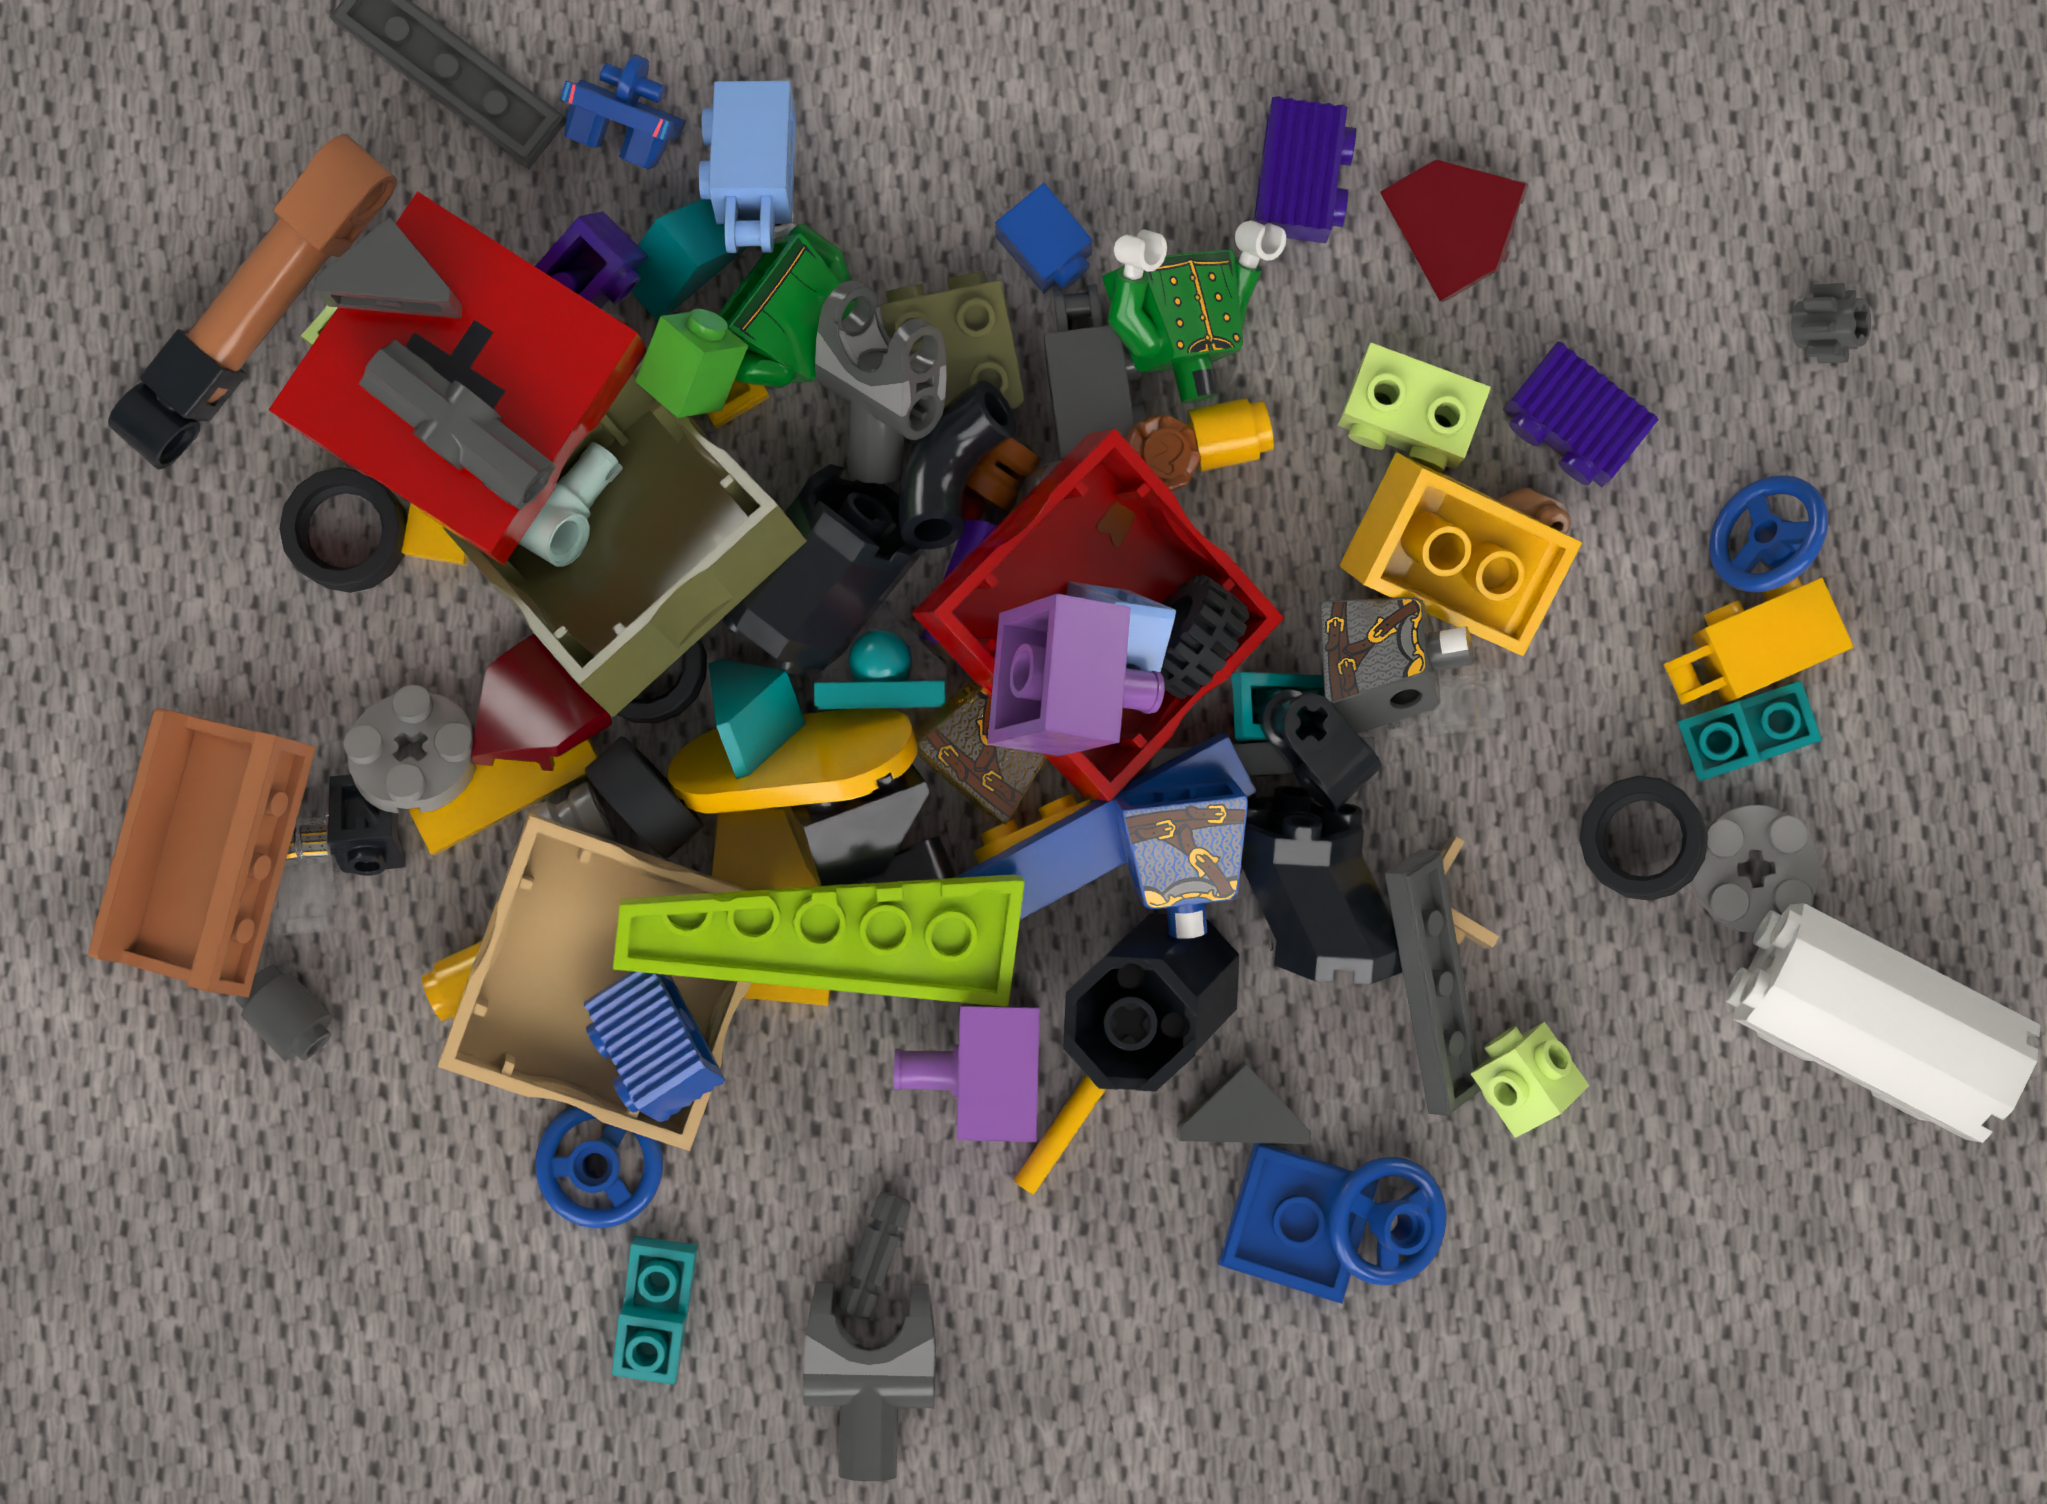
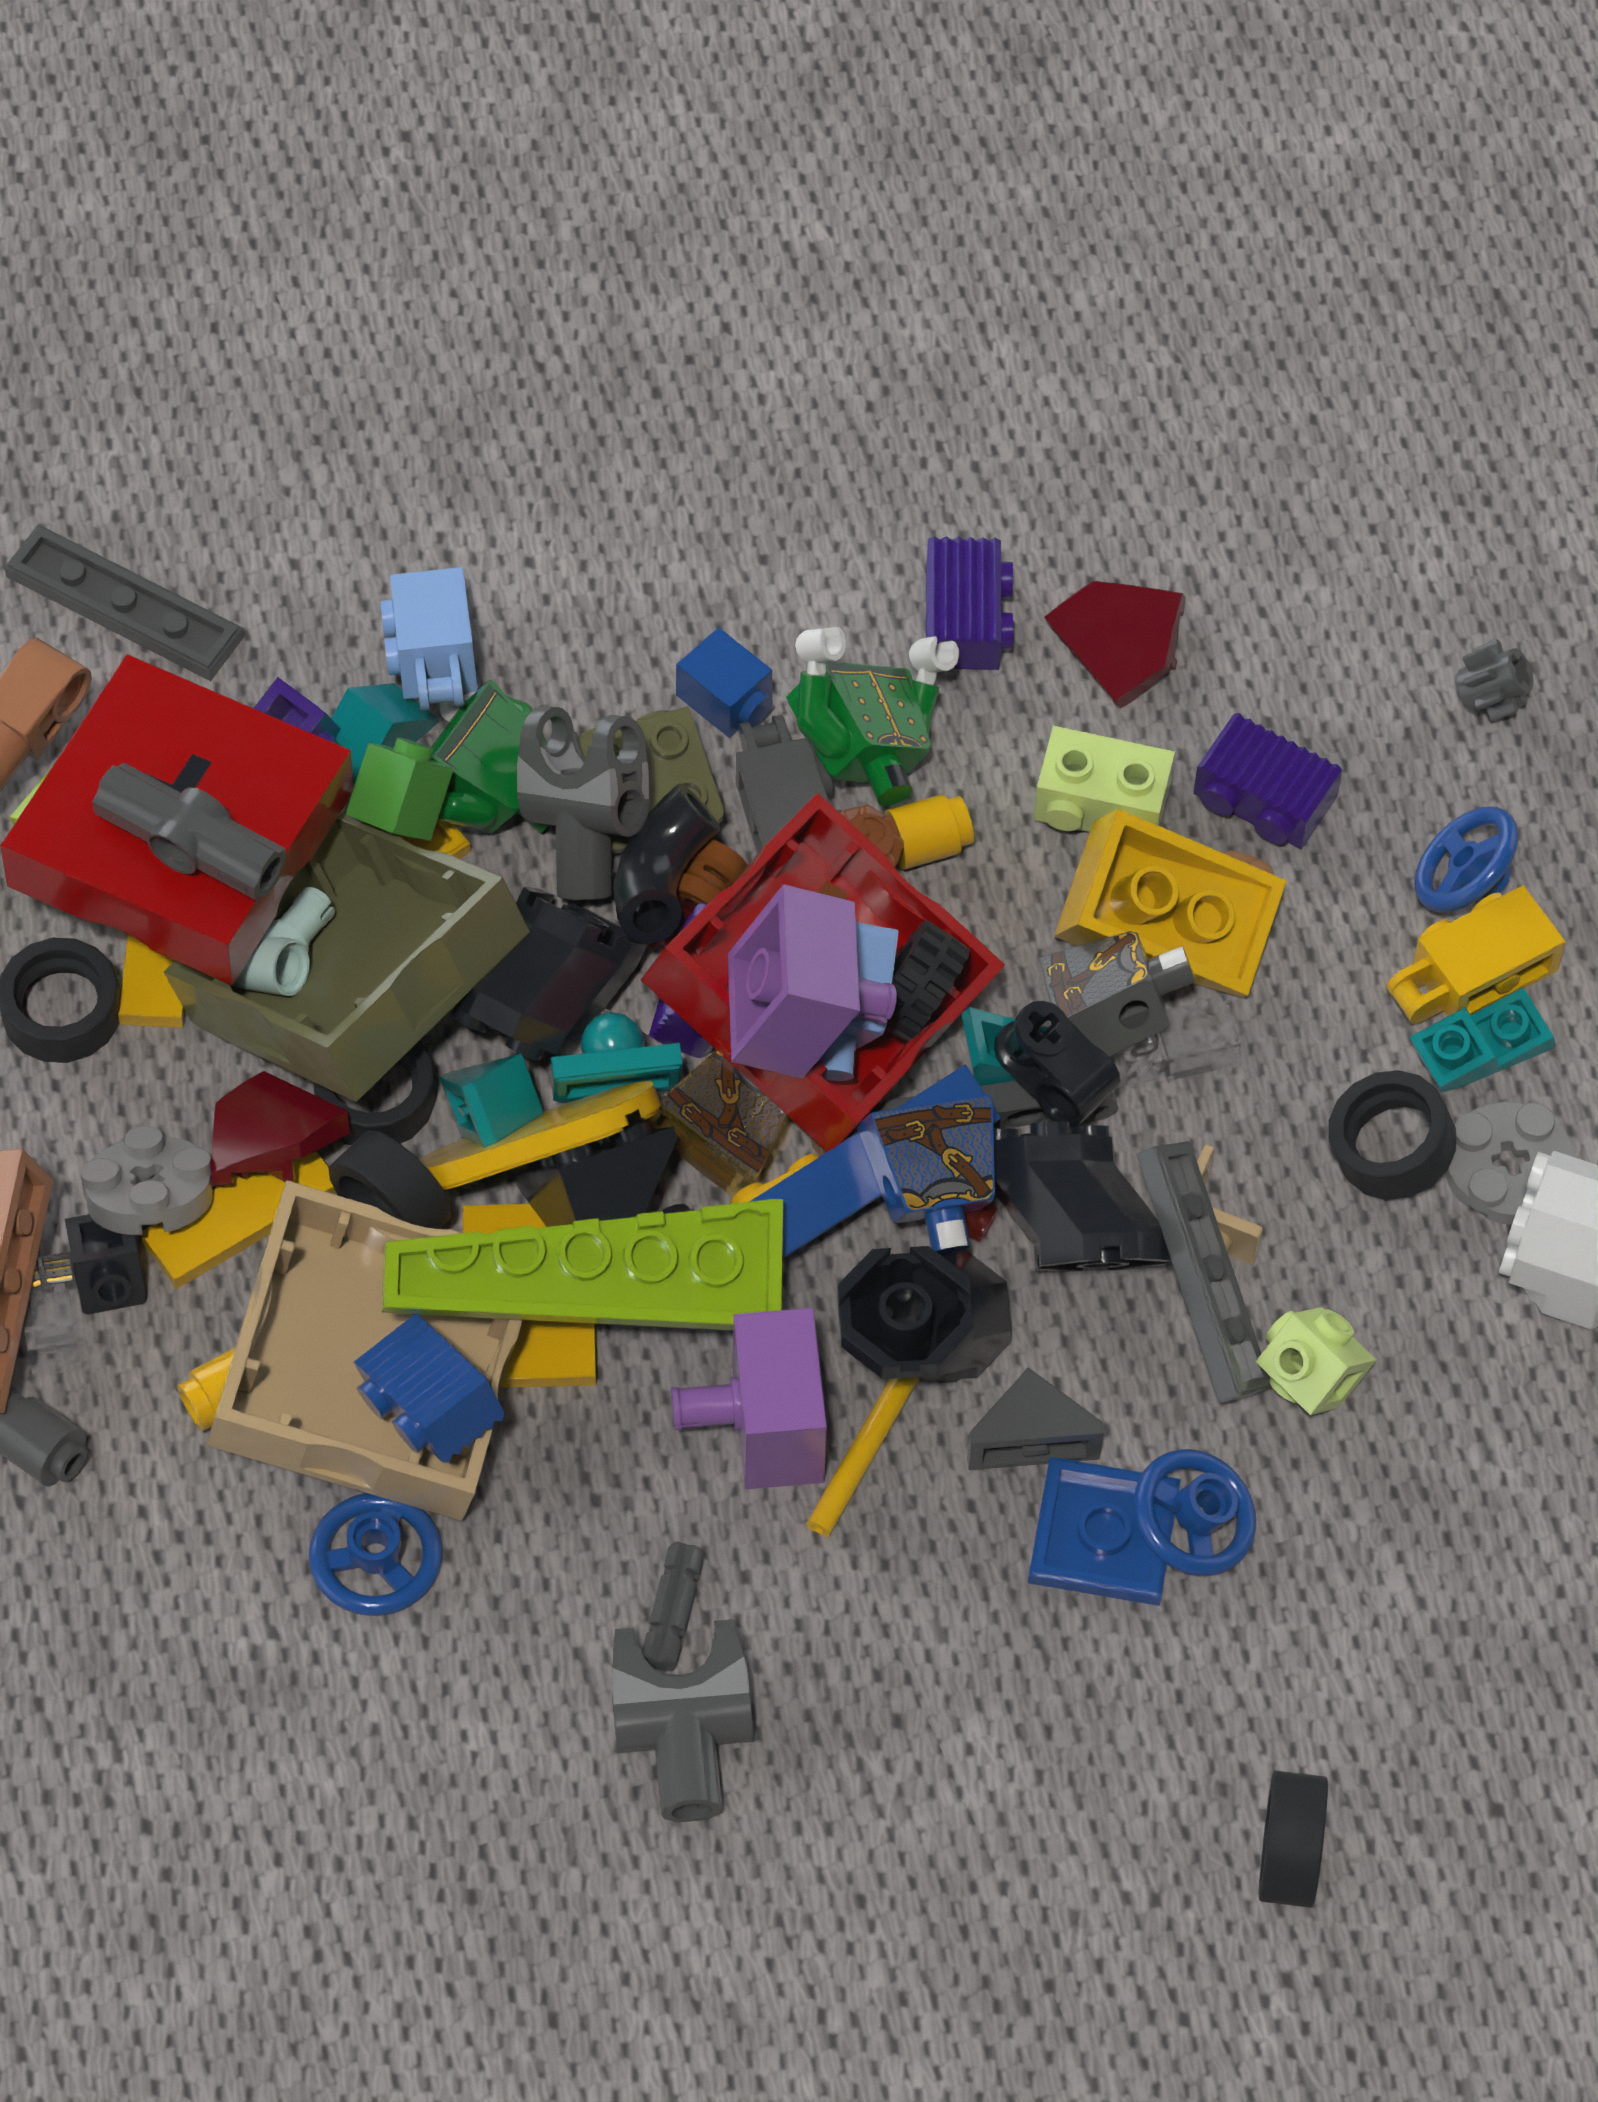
camera: 10 degrees left, 25 degrees down
dark grey slope [313,217,463,319] -> none
blue hips [560,54,686,169] -> none
teal slope [611,1236,699,1385] -> none

